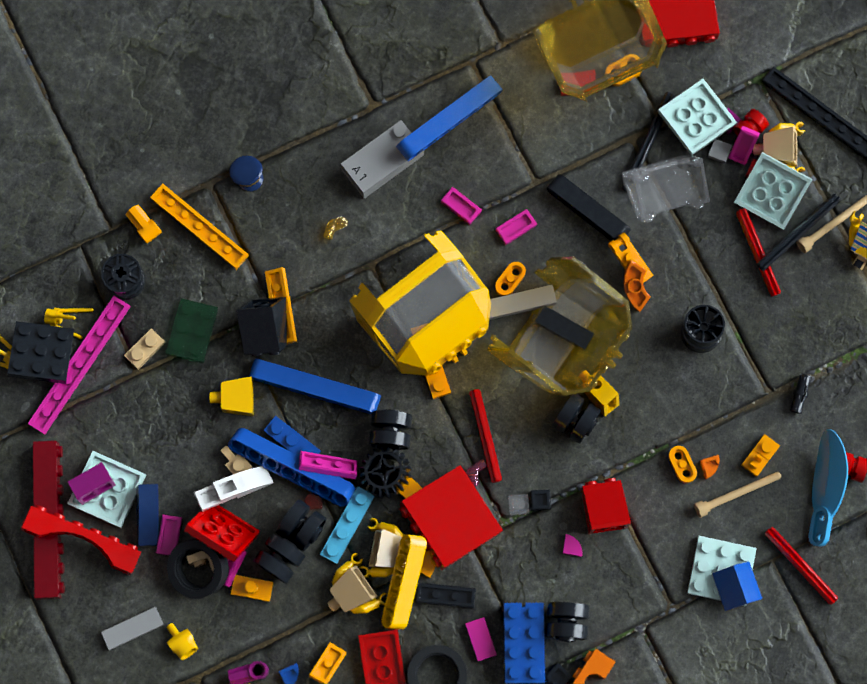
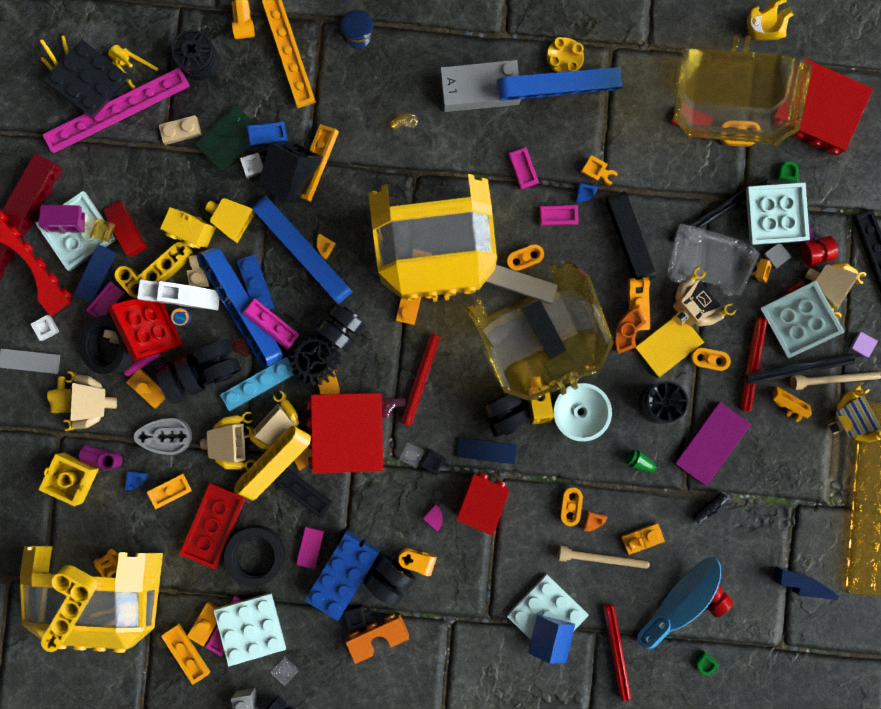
camera: 30 degrees right, 10 degrees up
dark pink tile [728,126,760,165] -> none
none -> white plate [31,315,59,341]
none -> tan torso [63,371,117,431]
none -> clear yellow tile [90,218,115,243]
none -> red slope [104,200,148,257]
none -> yellow beam [115,242,193,298]
none -> light grey piece [134,418,192,455]
none -> yellow brick [160,207,216,249]
none -> blue tile [171,307,191,327]
none -> white plate [240,153,263,178]
none -> blue tile [246,122,288,147]
none -> light orange tile [317,233,336,260]
none -> light orange piece [398,548,437,576]
none -> dark blue slope [456,437,517,464]
none -> yellow dish [547,37,584,73]
none -> light aqua dish [553,383,612,441]
none -> blue tile [575,183,598,203]
none -> light orange plate [581,155,617,186]
none -> green cone [626,450,656,474]
none -> yellow tile [635,318,704,378]
none -> tan torso [673,266,736,326]
none -> magenta tile [674,402,751,486]
none -> light orange plate [691,348,731,371]
none -> light orange tile [748,259,772,283]
none -> light orange plate [772,386,812,422]
none -> green tile [777,161,799,183]
none -> lavender tile [849,332,878,358]

